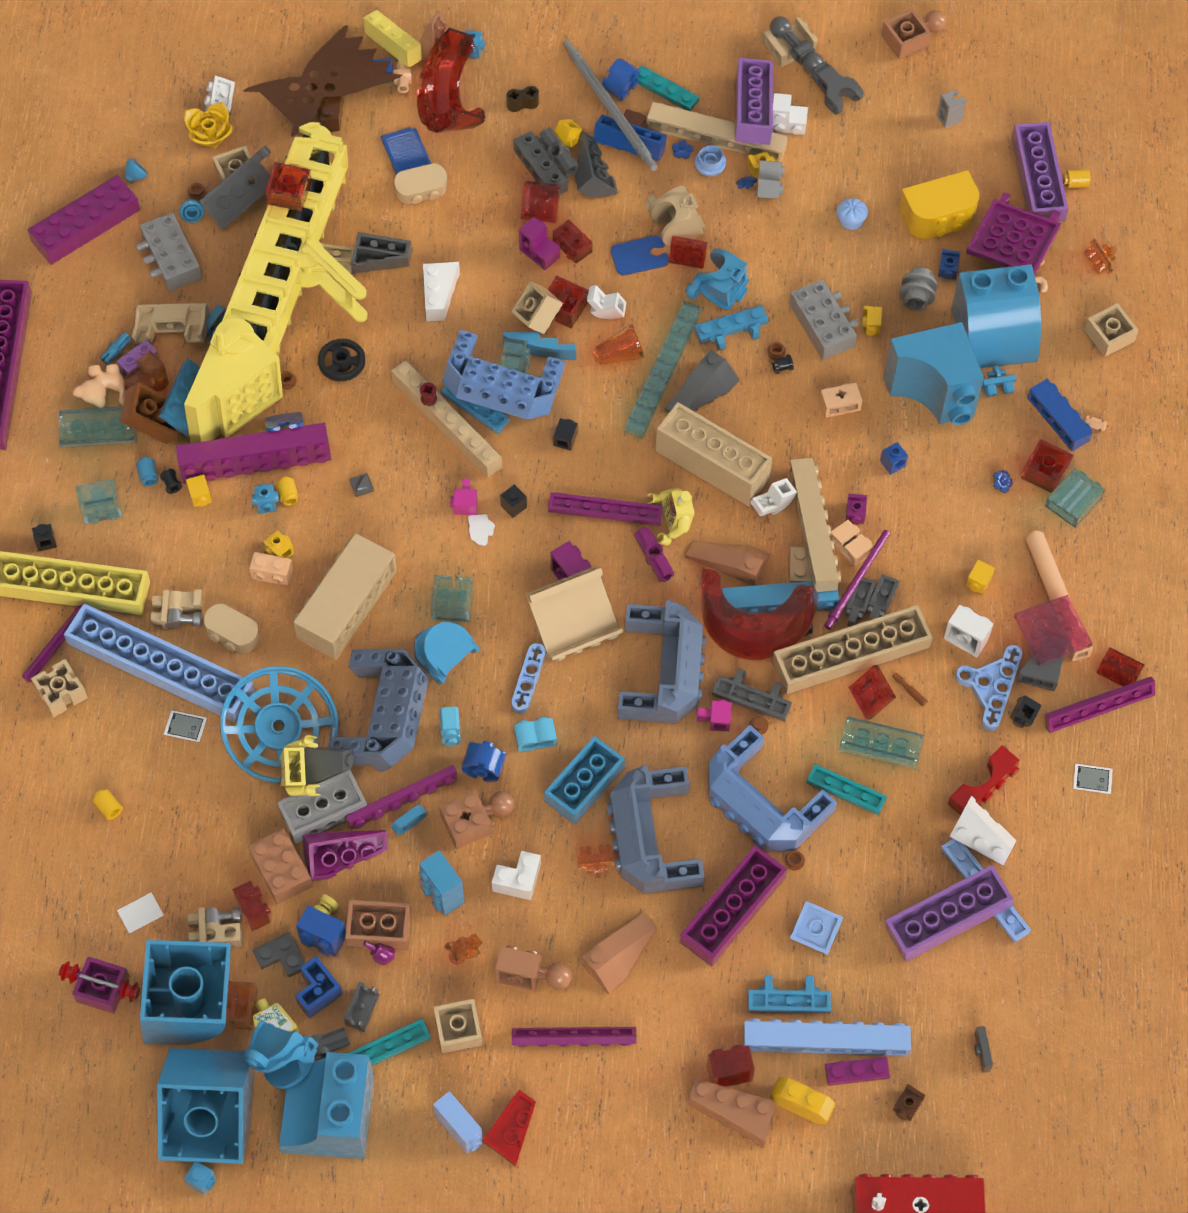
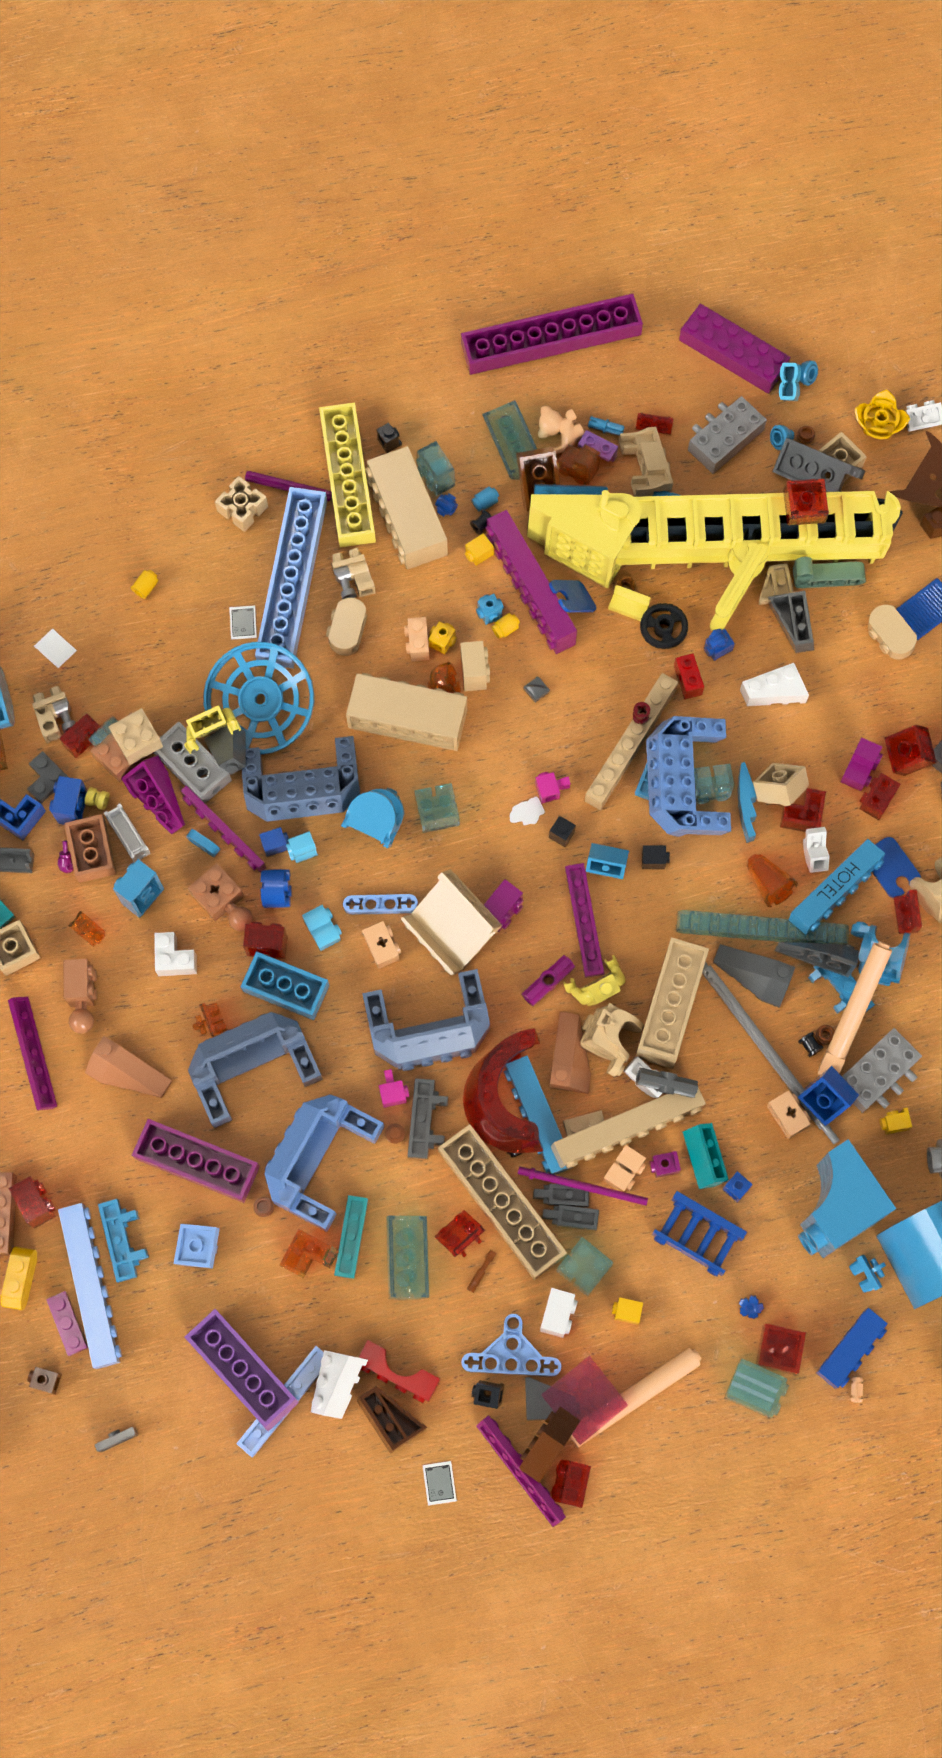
camera: 75 degrees right, 10 degrees up
none -> clear light blue beam [88,716,118,747]
none -> white container [104,804,151,863]
none -> tan brick [108,708,163,765]
none -> clear red brick [243,922,288,959]
none -> blue brick [259,827,289,857]
none -> clear orange brick [279,1229,339,1278]
none -> reddish brown wedge [357,1386,427,1454]
none -> light nougat brick [362,921,401,969]
none -> tan brick [365,446,448,570]
none -> clear orange cylinder [428,662,461,693]
none -> blue gear [435,493,458,517]
none -> tan brick [461,641,490,692]
none -> reddish brown brick [519,1406,581,1483]
none -> clear light blue piece [556,1237,614,1297]
none -> tan animal [580,1003,644,1077]
none -> dark azure brick [585,843,629,879]
none -> light yellow panel [608,585,650,622]
none -> clear red hinge [635,412,674,435]
none -> dark grey piece [636,1068,698,1098]
none -> blue fence [652,1191,747,1277]
none -> red brick [674,653,704,700]
none -> teal brick [683,1123,729,1189]
none -> light grey axle [702,962,840,1145]
none -> blue brick [704,629,735,661]
none -> dark grey wedge [775,942,859,977]
none -> medium azure brick [779,363,801,401]
none -> dark azure brick [789,839,885,935]
none -> sand green beam [793,557,866,588]
none -> blue brick [798,1066,859,1126]
none -> light nougat brick [817,941,892,1075]

